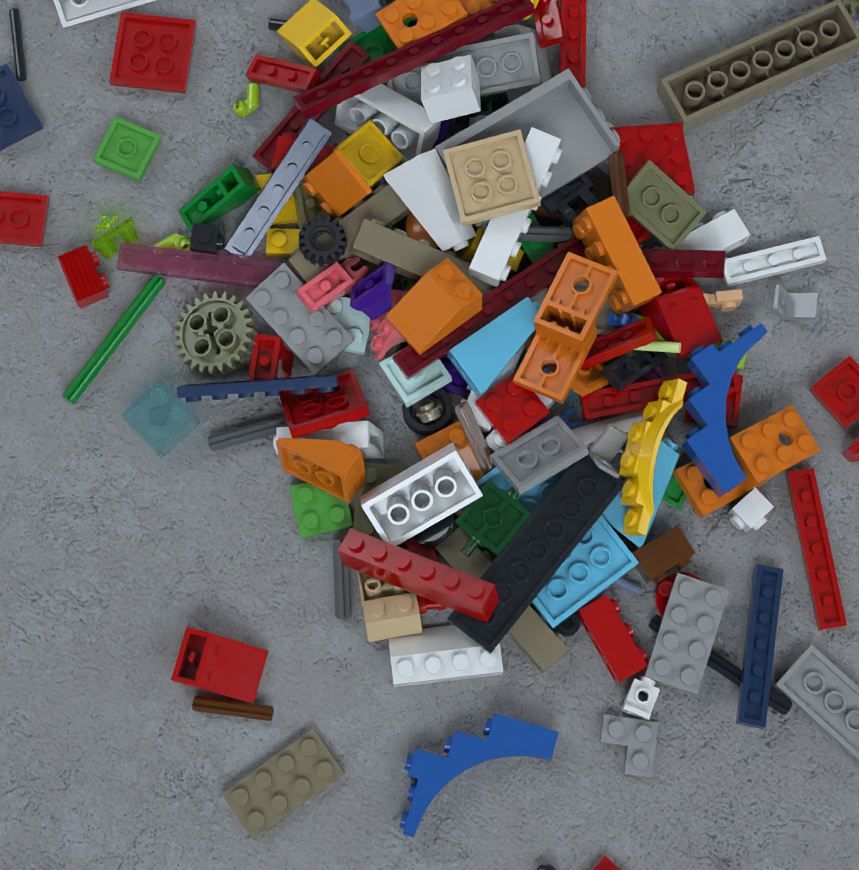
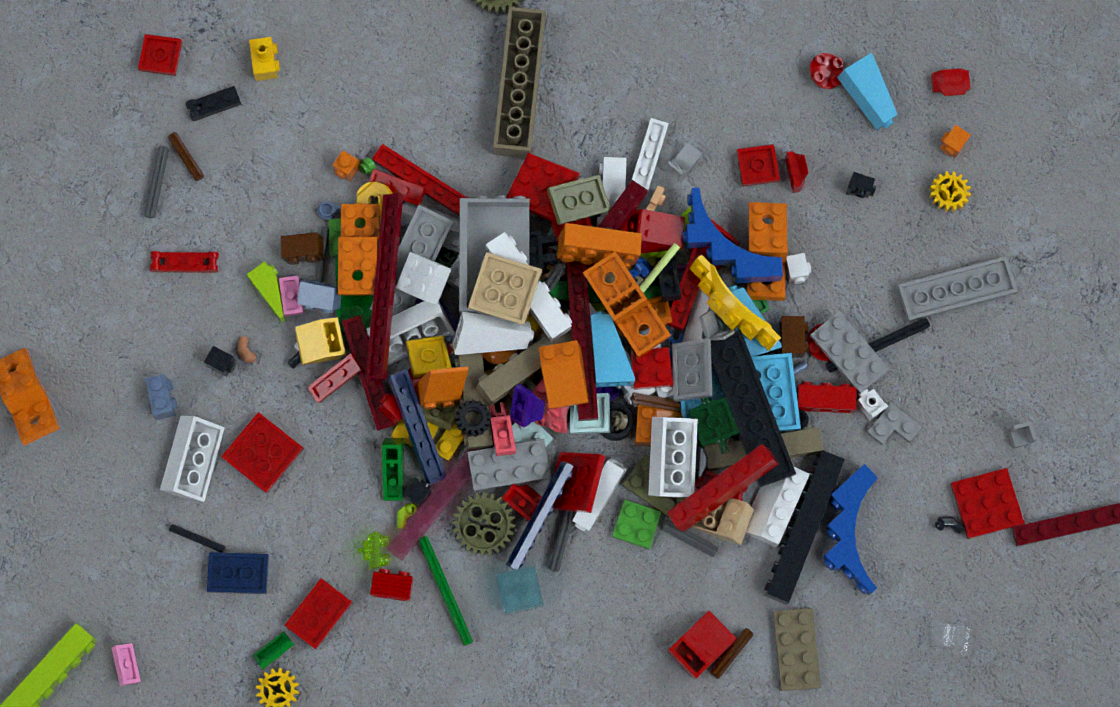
camera: 60 degrees left, 0 degrees up
bright green plate [93,116,162,183] -> none
lime arm [233,83,259,117] -> none
orange slope [276,438,366,504] -> none
red plate [581,316,657,370] -> none
reddish brown axle [608,151,631,218] -> none
dark blue plate [736,564,784,729] -> none
red plate [786,468,847,631] -> none
none -> black brick [764,450,845,605]

